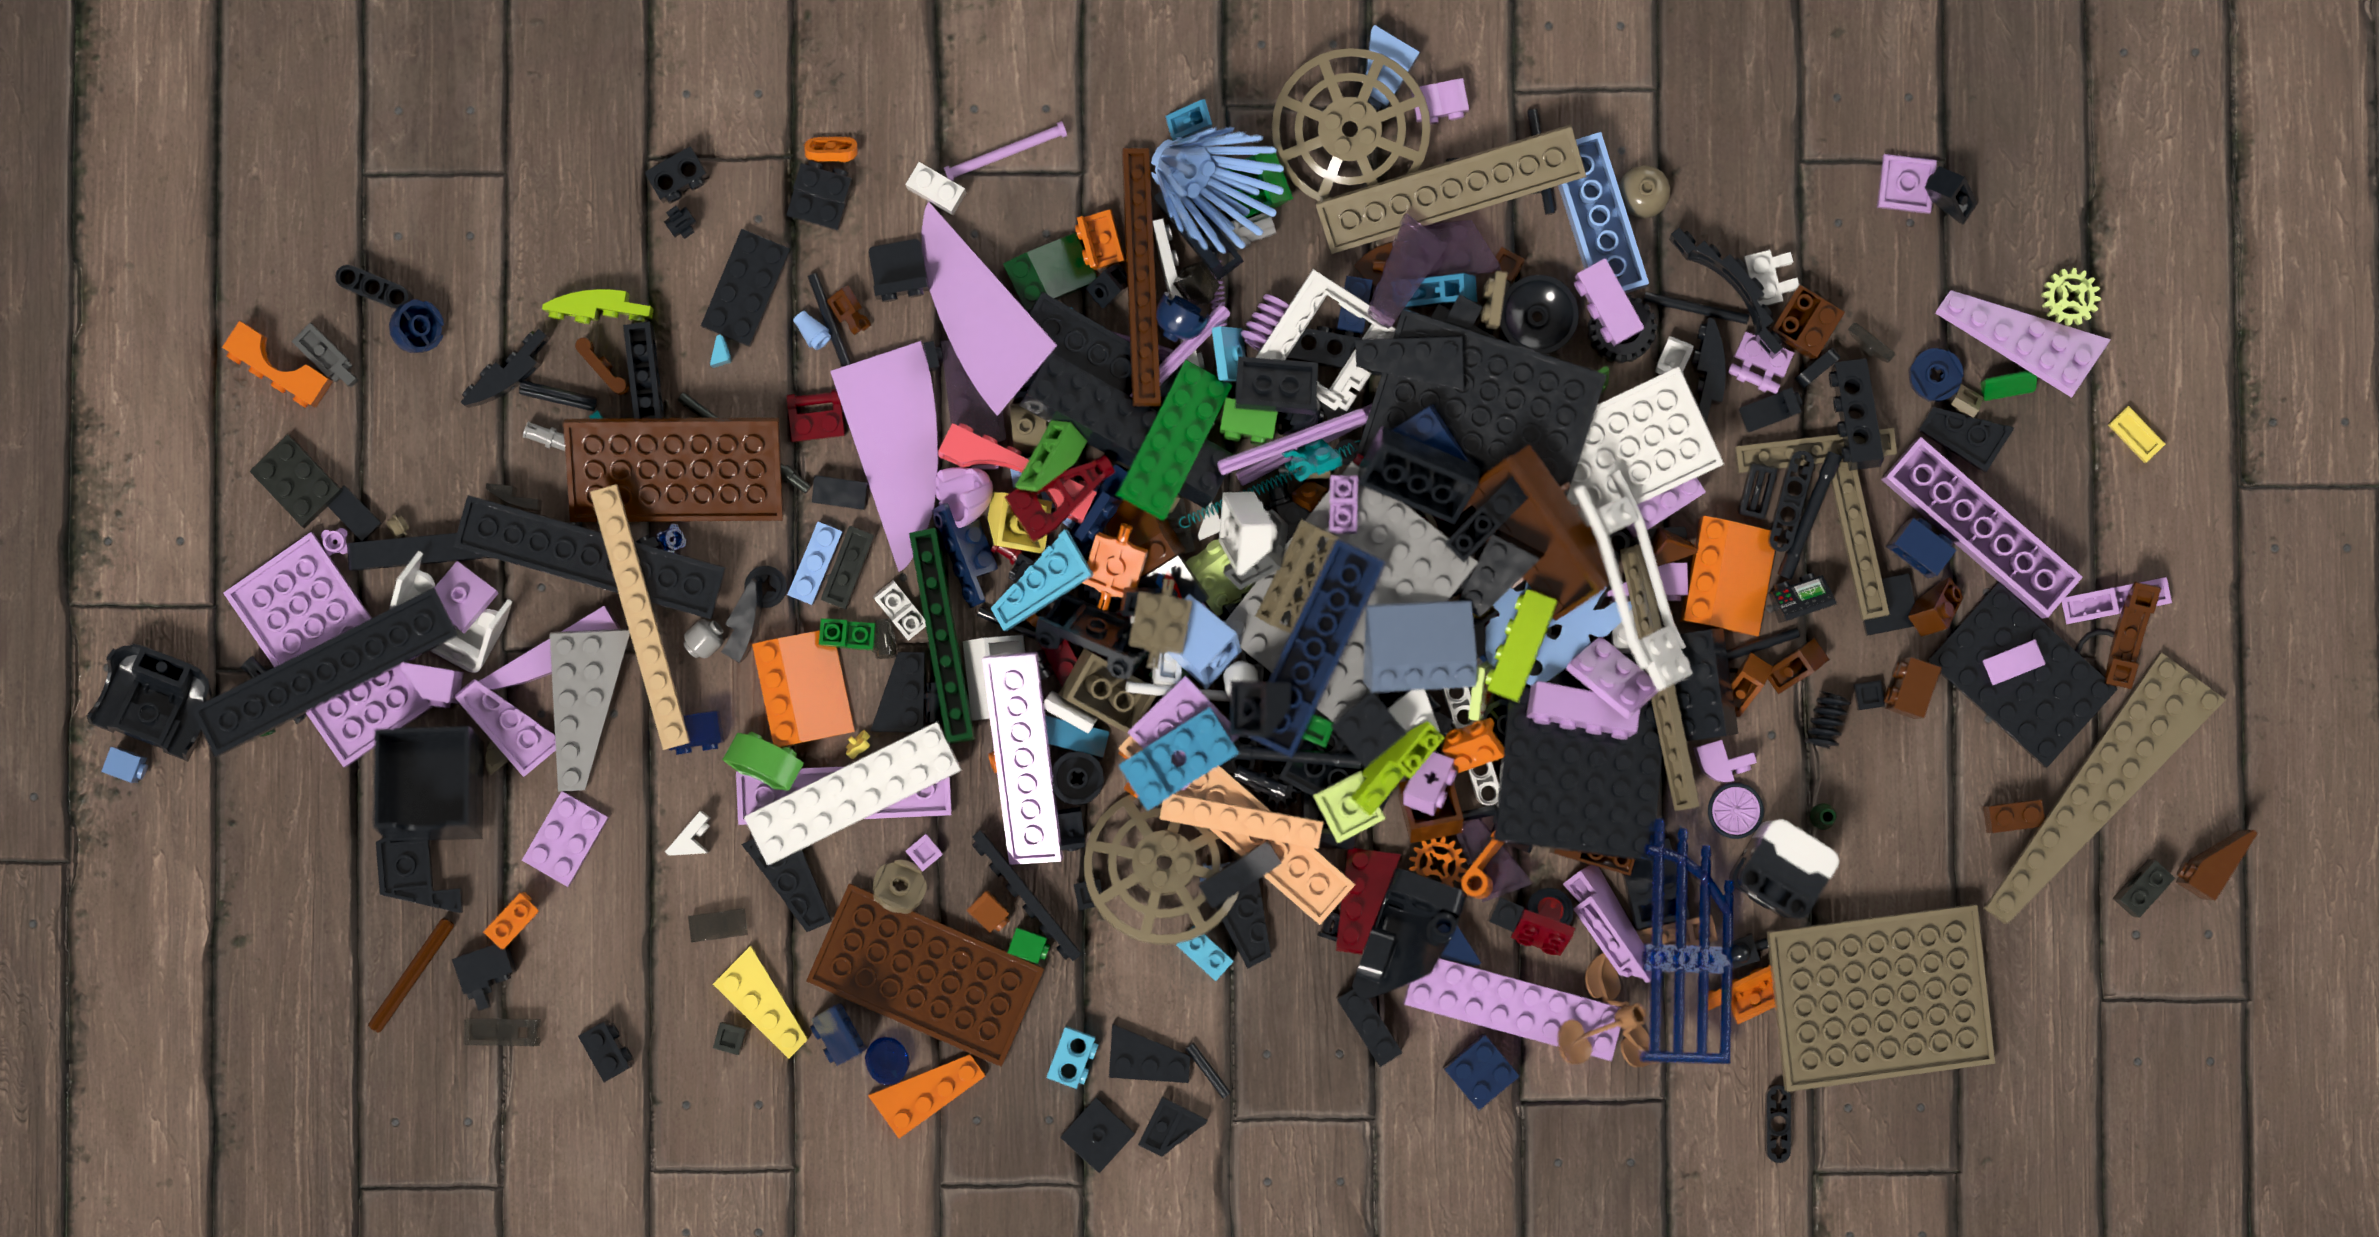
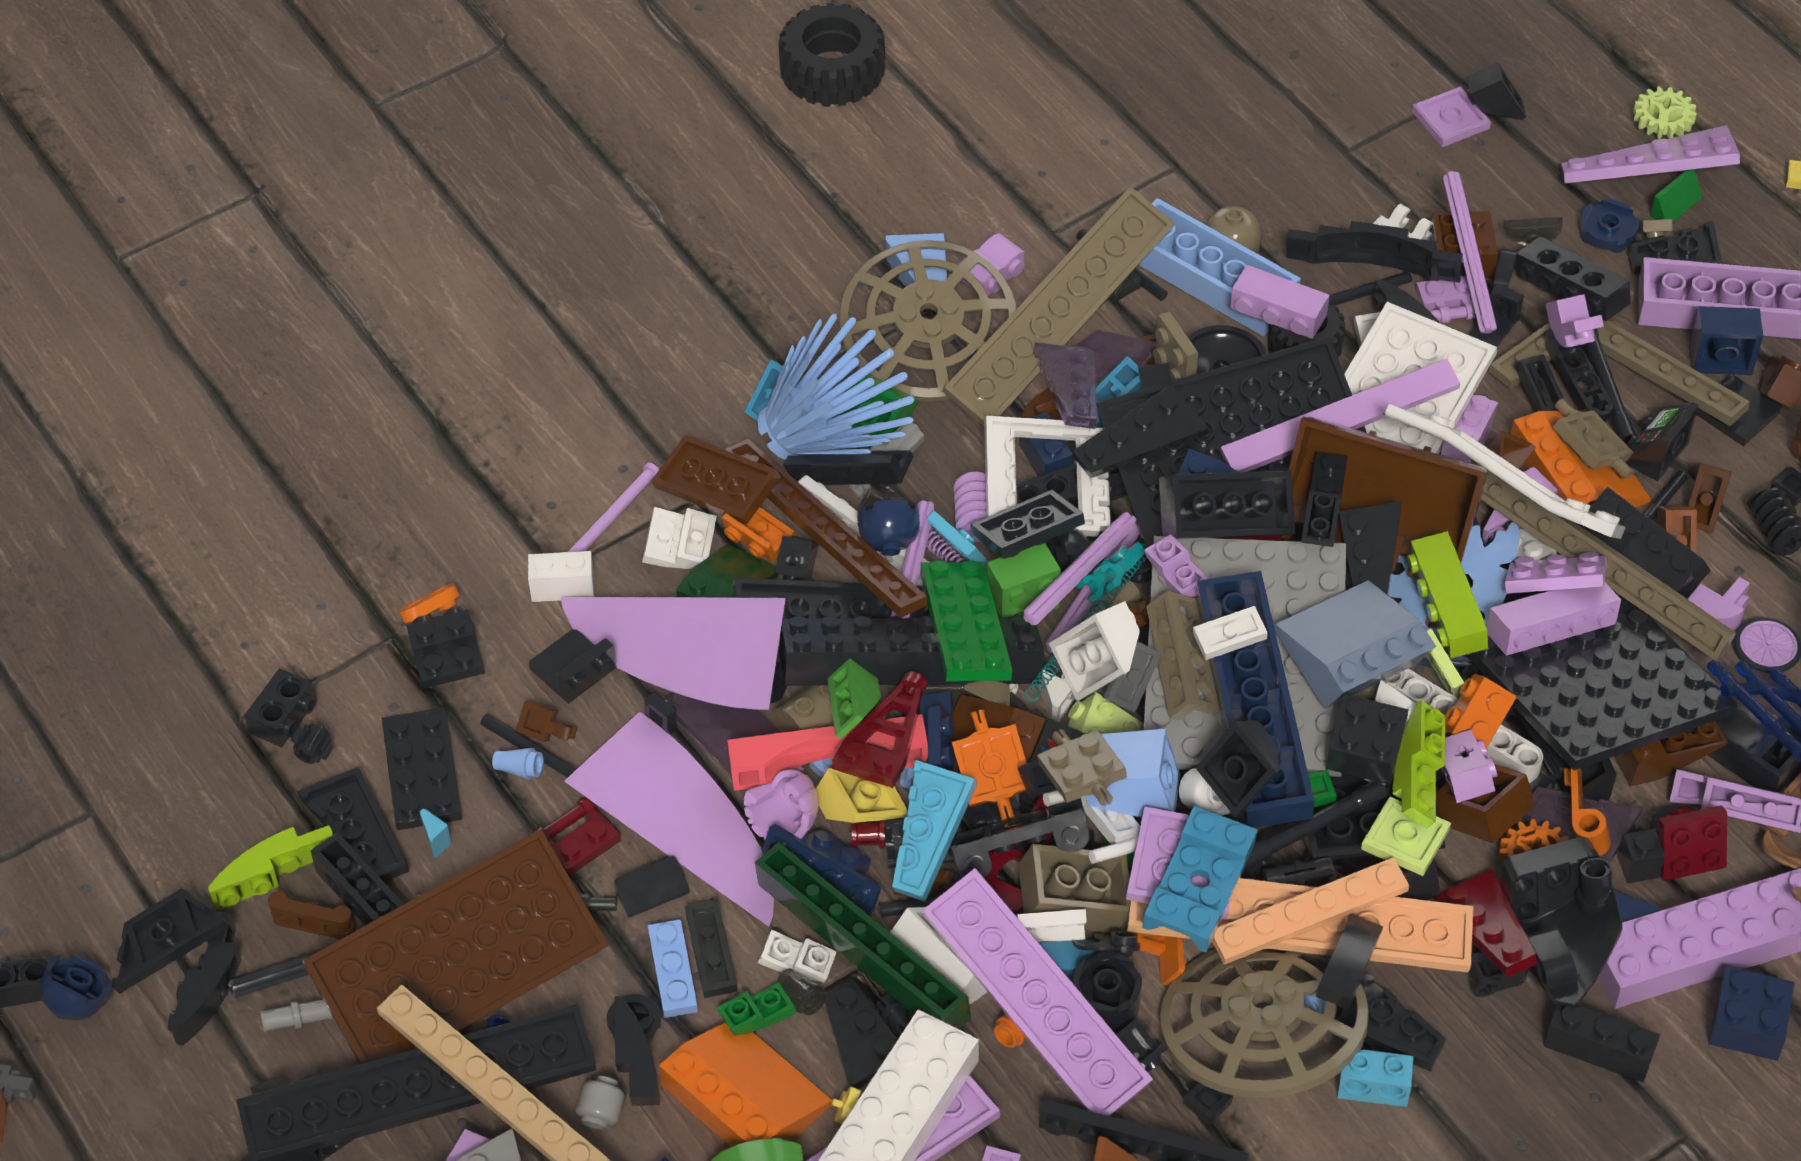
camera: 30 degrees left, 35 degrees down
none -> black wing [112,888,230,994]
none -> black wing [297,767,408,882]
none -> white slope [642,507,717,569]
none -> reddish brown plate [651,435,781,525]
none -> black plate [1072,932,1141,957]
none -> white plate [1193,606,1267,660]
none -> lavender tile [1221,359,1461,472]
none -> lavender axle [1443,171,1497,334]
none -> lavender brick [1545,294,1604,348]
none -> dark tan plate [1553,398,1634,480]

